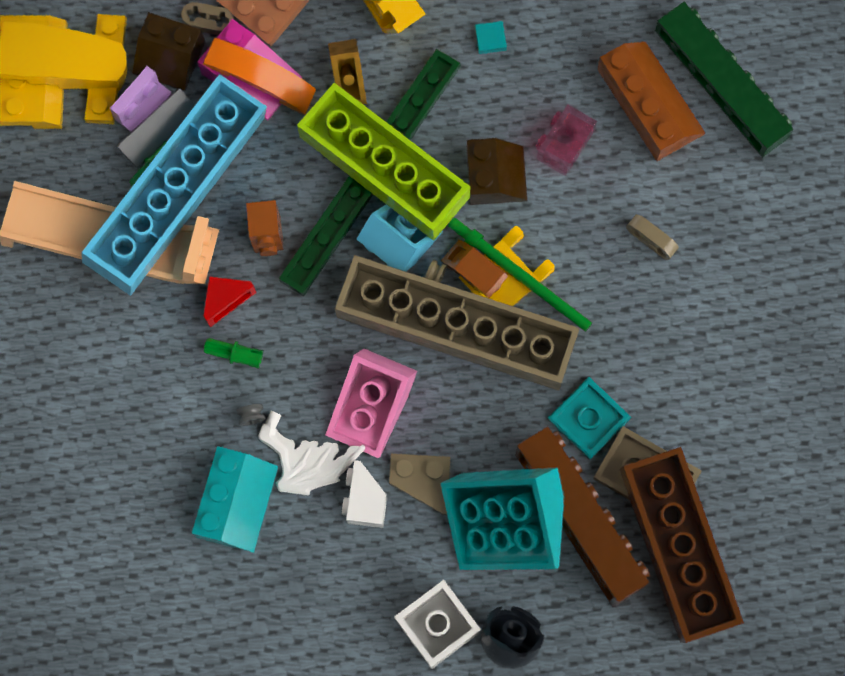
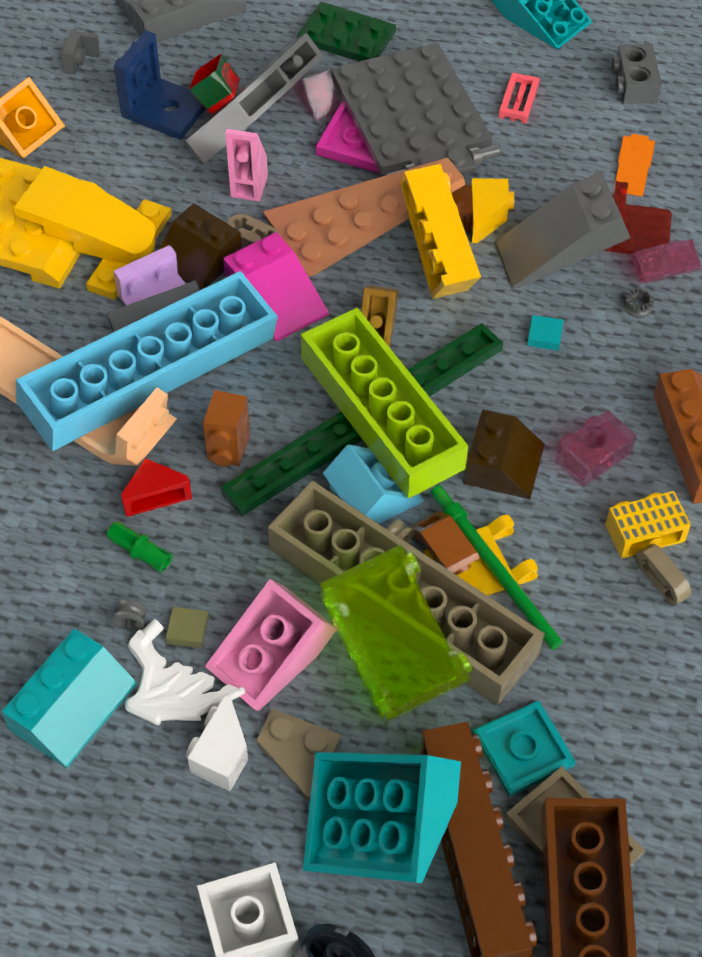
camera: 15 degrees right, 20 degrees down
orange slope [202,38,316,115] -> none
none -> olive tile [166,607,209,648]
none -> clear neon green windscreen [320,544,472,726]
none -> yellow brick [605,491,691,559]

